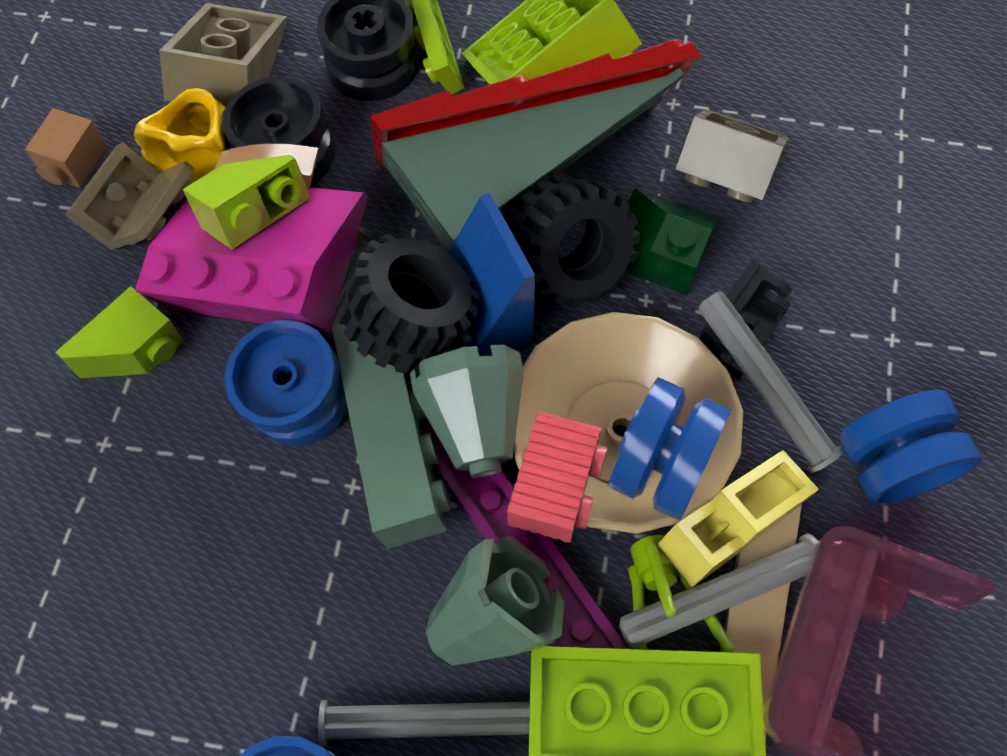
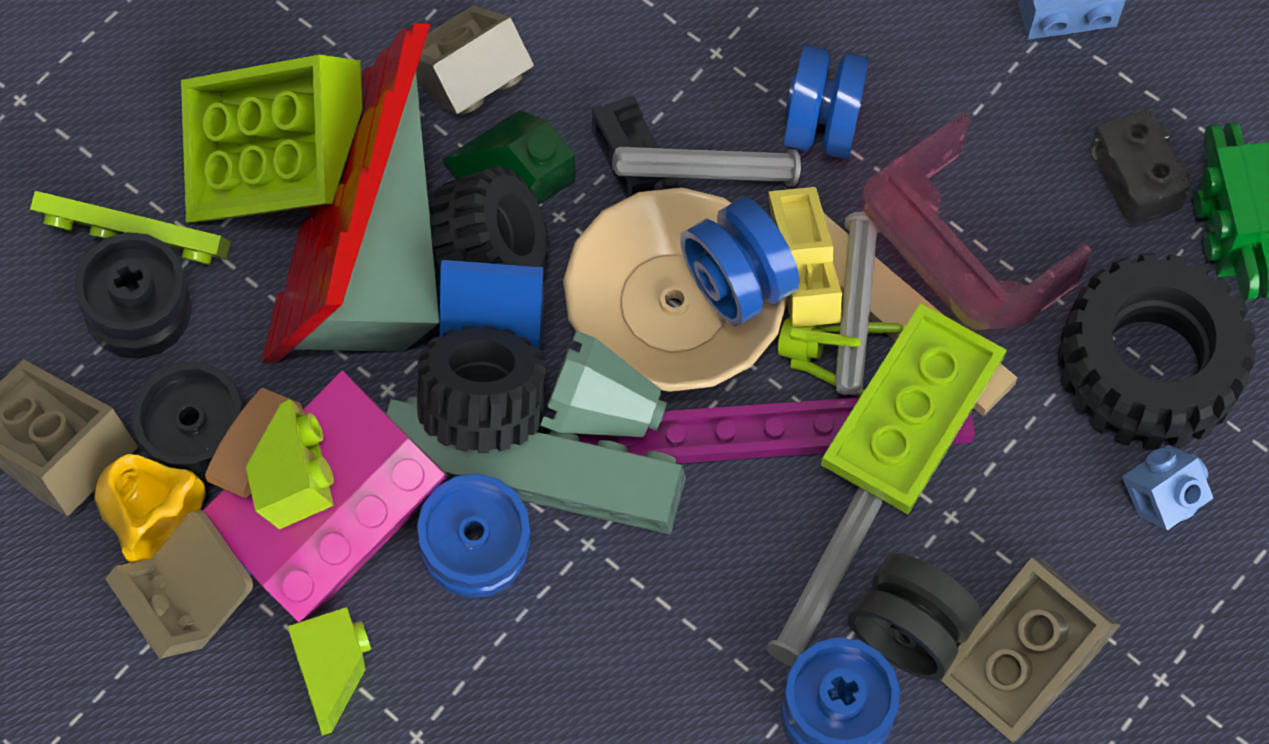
camera: 65 degrees left, 0 degrees up
medium nougat brick [25,108,108,189] -> none
sand green cone [425,536,564,666] -> none
coral brick [507,411,608,542] -> none

